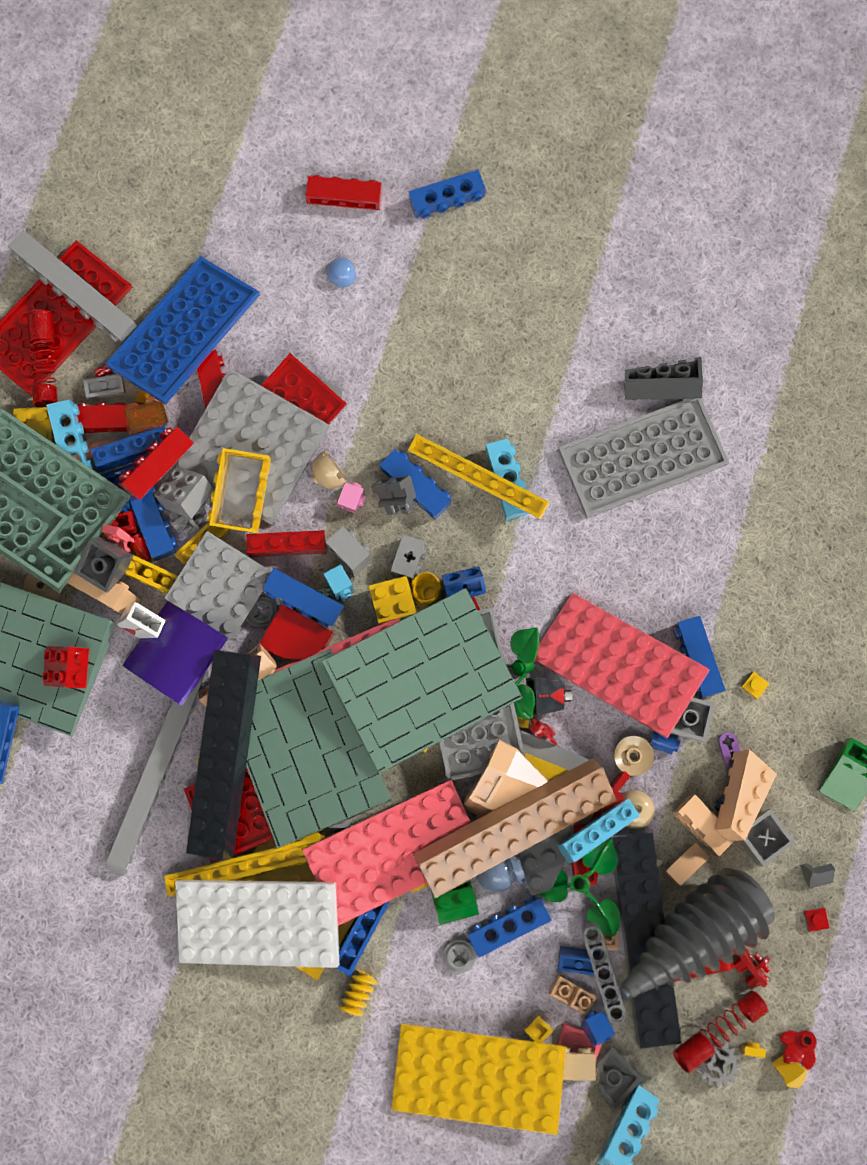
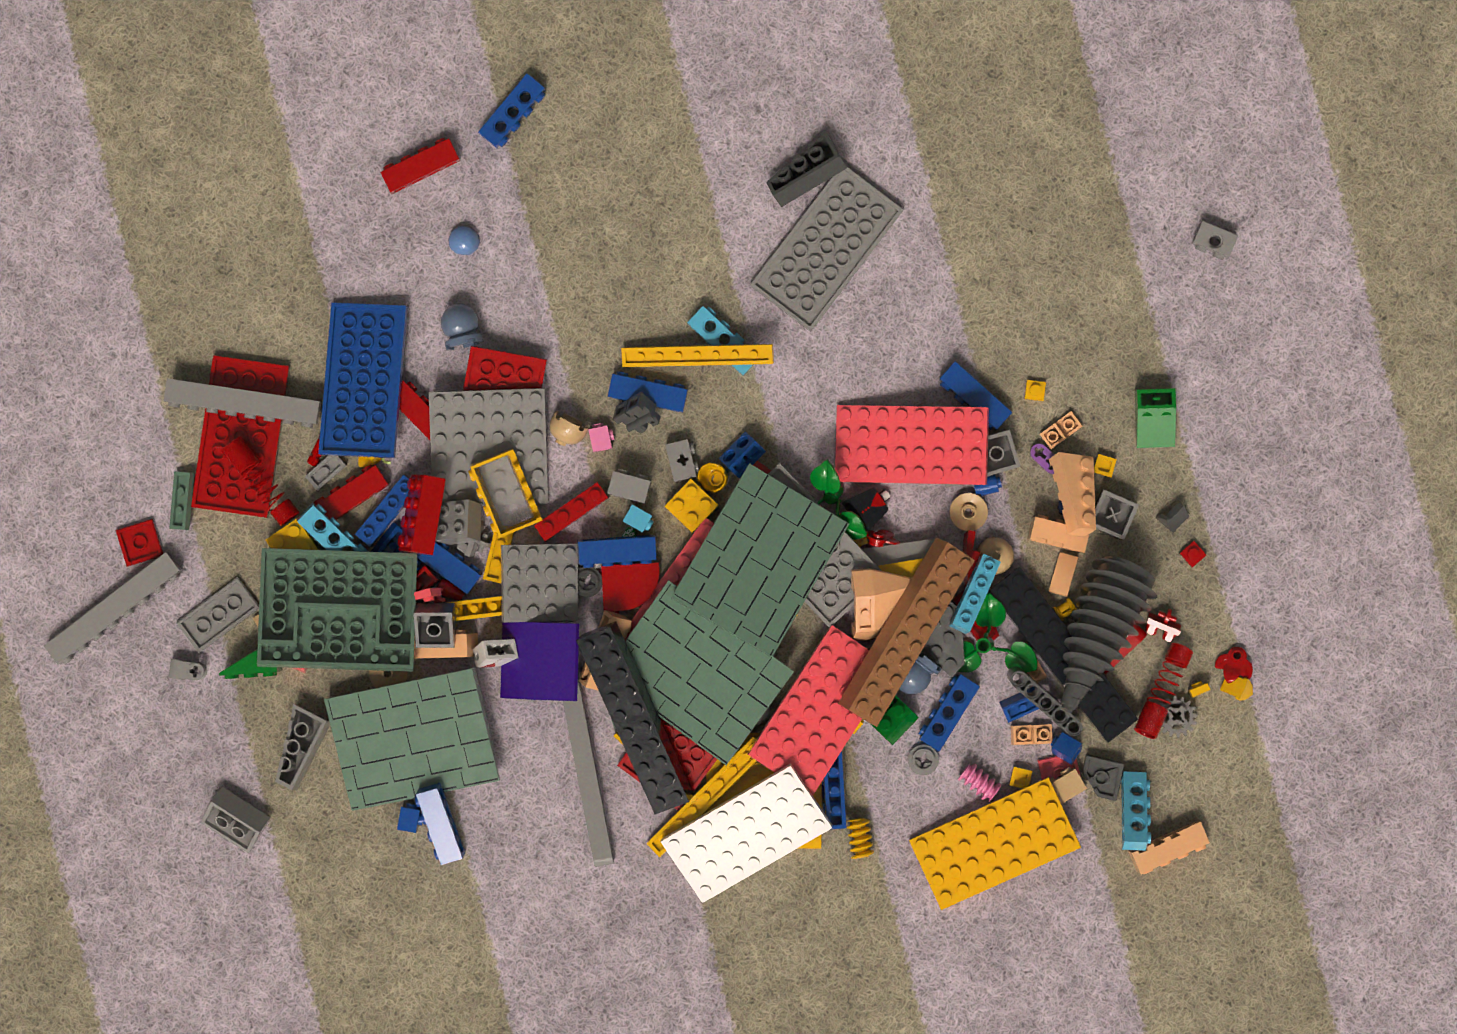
camera: 25 degrees left, 10 degrees up
red bracket [42,646,89,688] -> none
clear orange brick [123,399,169,435] -> none
none -> sand blue tile [441,304,484,351]
none -> bright pink piece [958,764,1001,802]
none -> light nougat slope [1040,411,1083,449]
none -> yellow bush [1053,598,1076,622]
none -> yellow plate [1094,454,1117,478]

